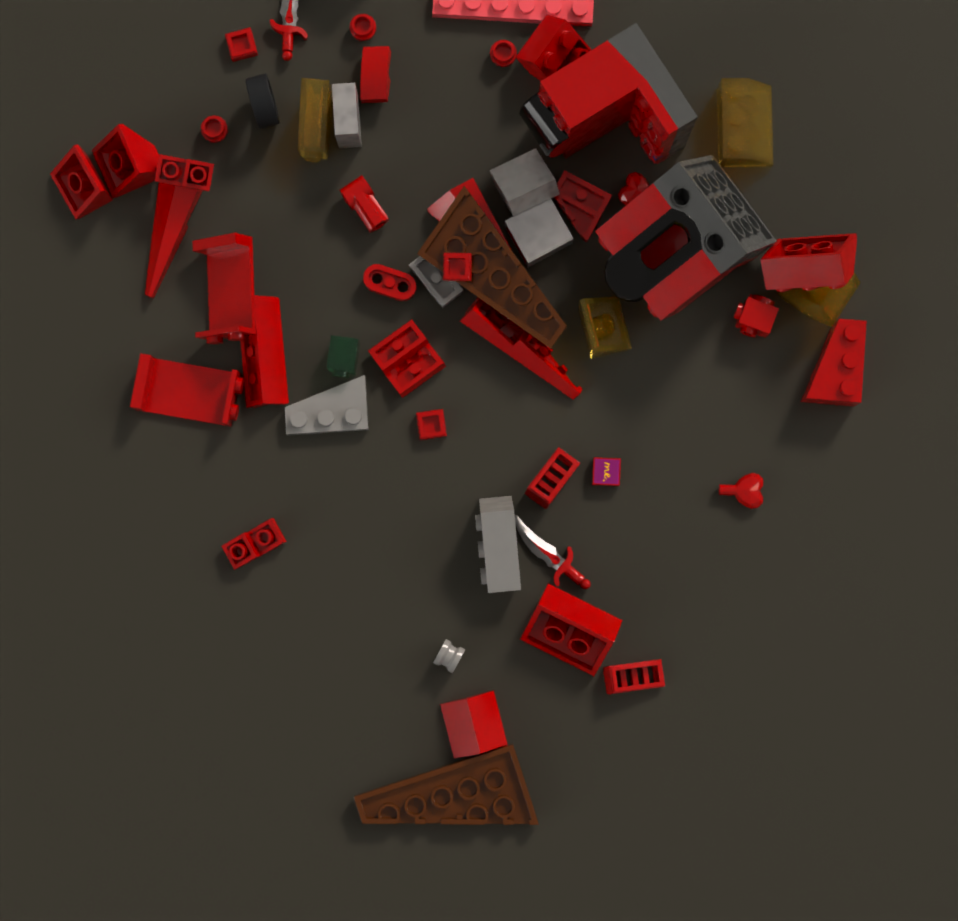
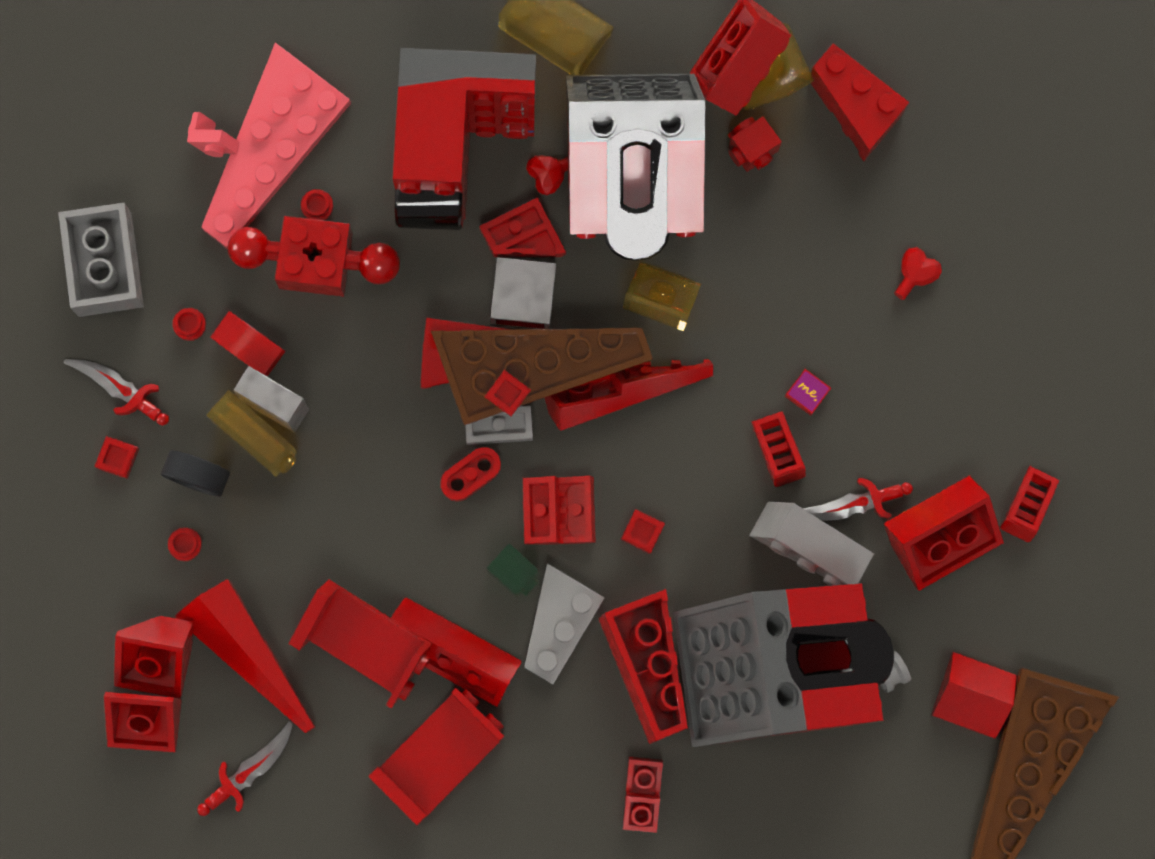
camera: 65 degrees left, 5 degrees down
red slope [155,154,214,192] -> none
red piece [339,175,389,233] -> none
flat silver piece [489,148,559,217] -> none
red slope [515,15,592,81] -> none
none -> piece [197,721,293,816]
none -> red brick [227,216,400,297]
none -> red wedge [599,589,688,744]
none -> piece [673,583,894,747]

